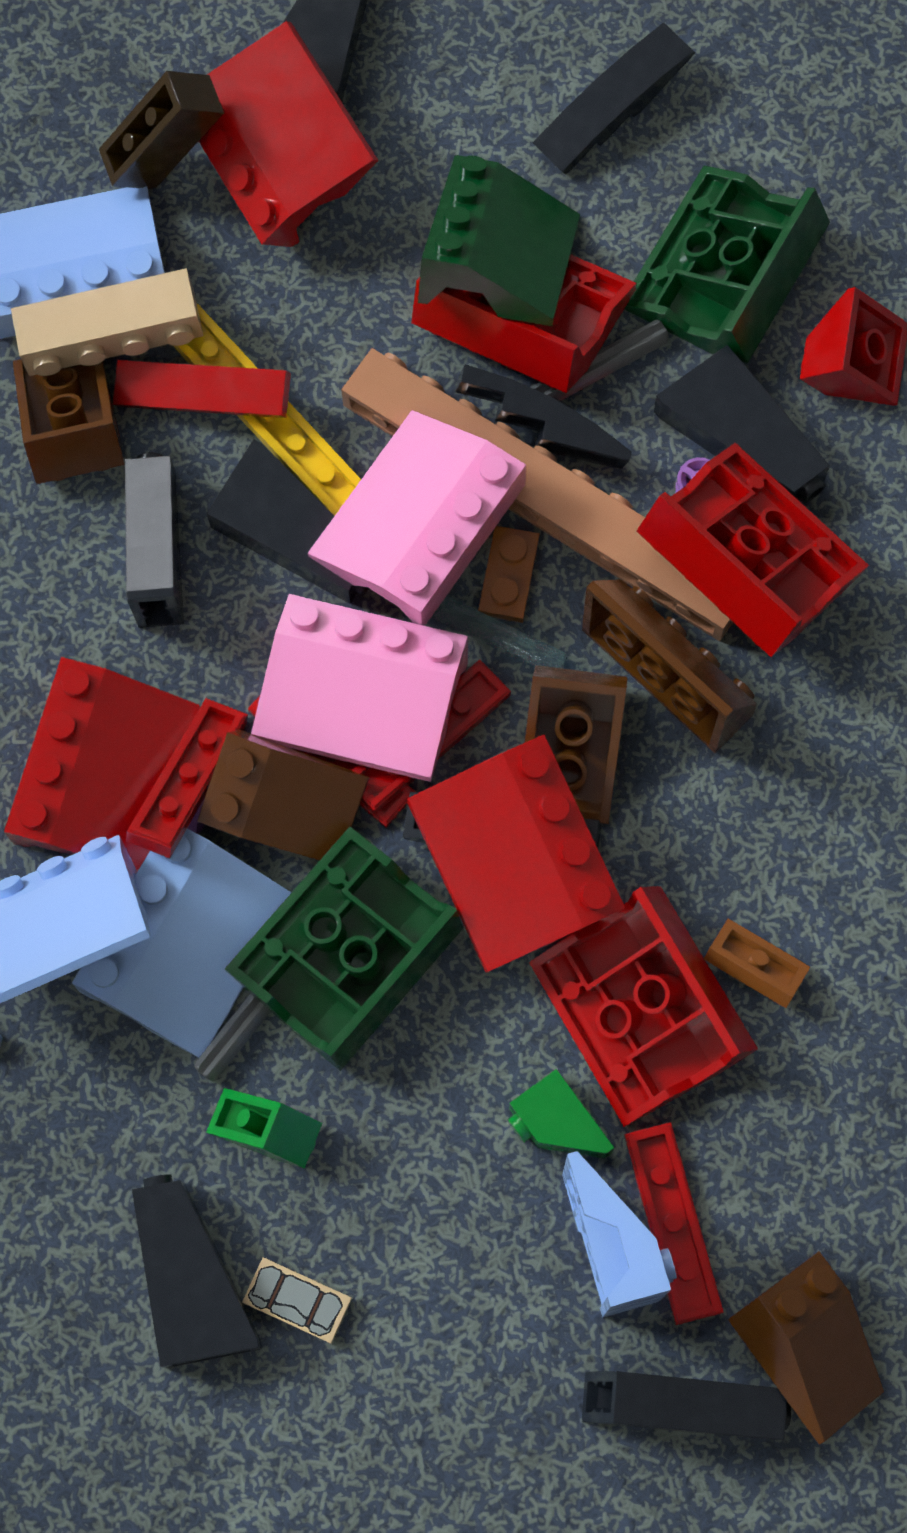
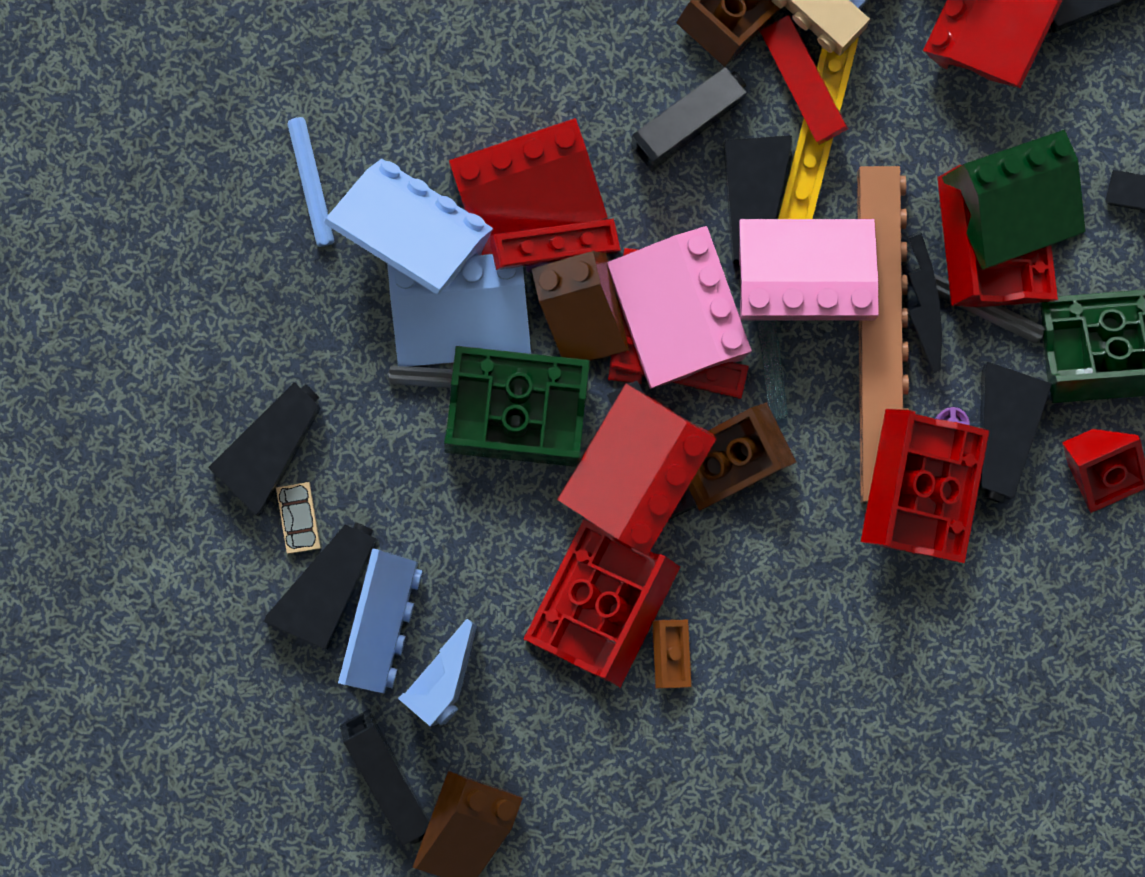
camera: 55 degrees right, 10 degrees up
green slope [206,1088,322,1169] -> none
dark orange plate [478,526,540,623] -> none
green slope [507,1069,614,1159] -> none
reddish brown slope [582,579,757,753] -> none
red tile [624,1122,724,1326] -> none
none -> black slope [263,522,378,650]
none -> light blue piece [338,548,422,693]

